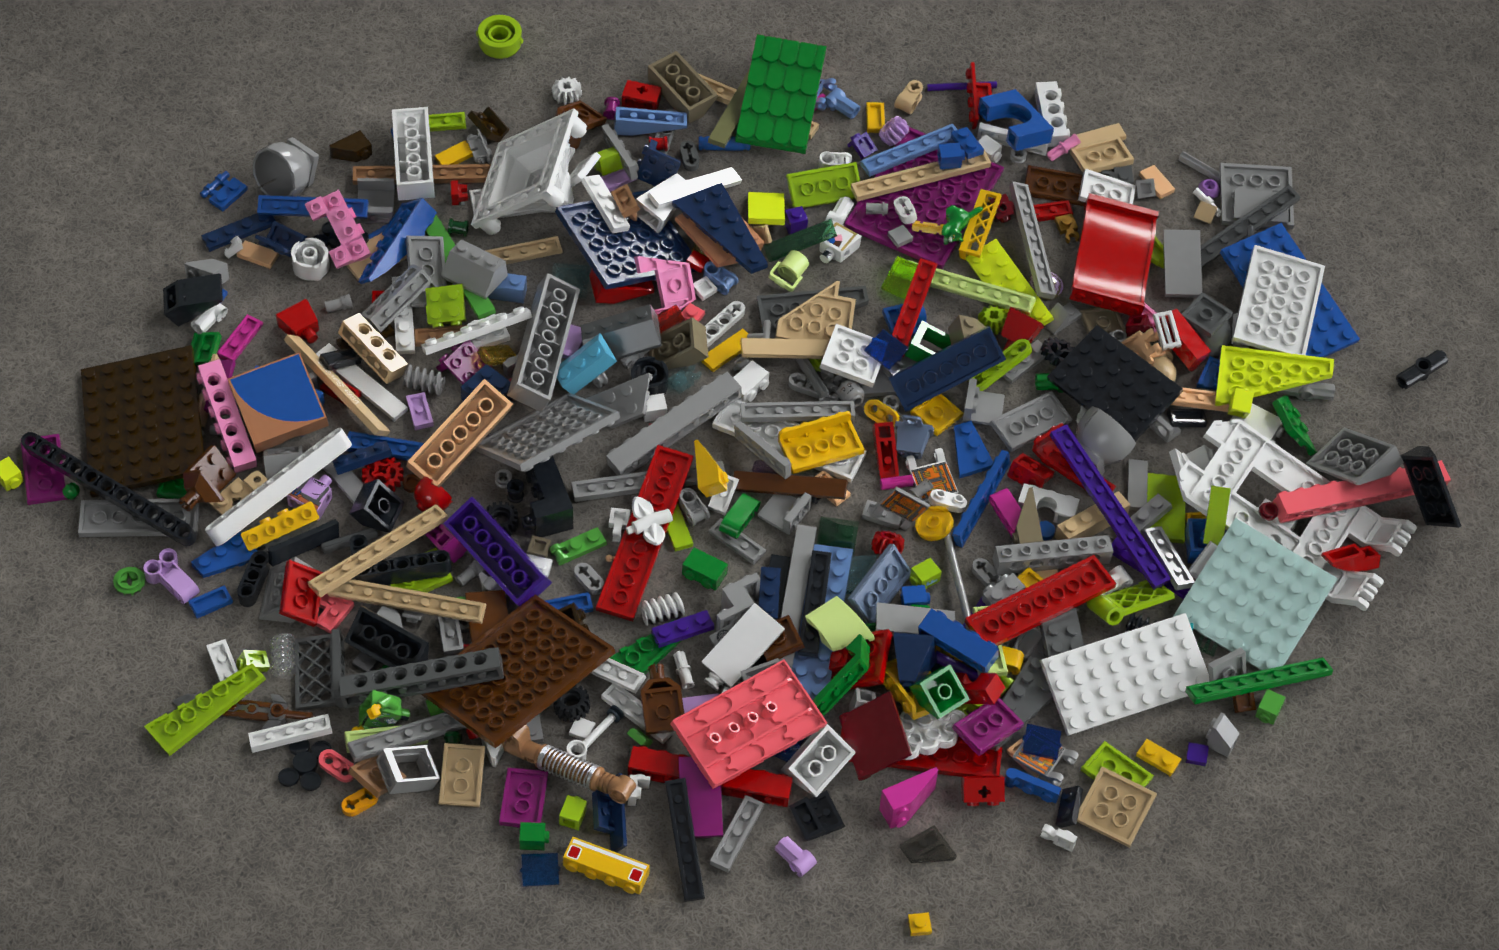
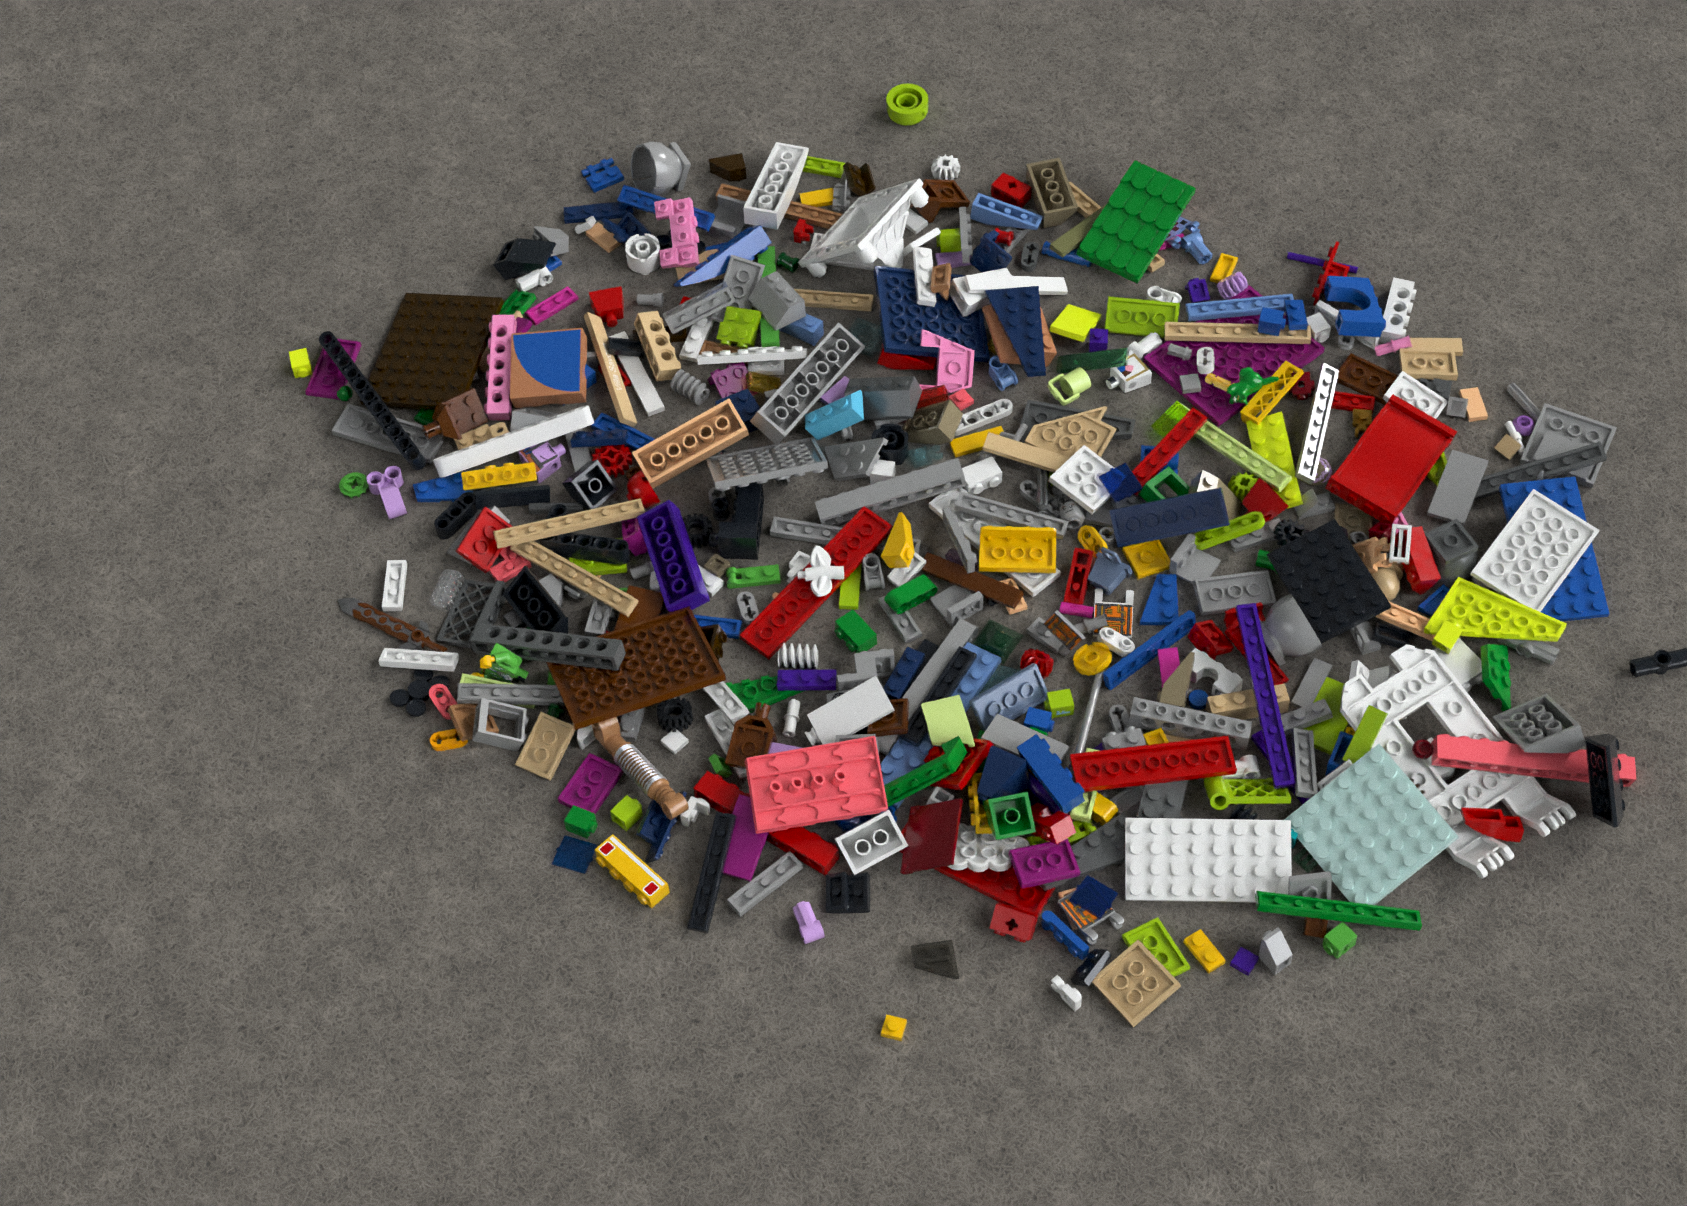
camera: 30 degrees right, 0 degrees up
lime wing [144,663,266,756] -> none
blue tile [188,585,233,619] -> none
lime bracket [236,650,270,672] -> none
lavender plate [406,392,434,430] -> none
white piece [566,705,624,762] -> none
magenta bush [603,97,620,120] -> none
red tile [686,250,710,273] -> none
white plate [693,276,718,301] -> none
tan tile [751,224,772,244] -> none
dark pink slope [879,767,938,829] -> none
tan piece [894,80,923,115] -> none

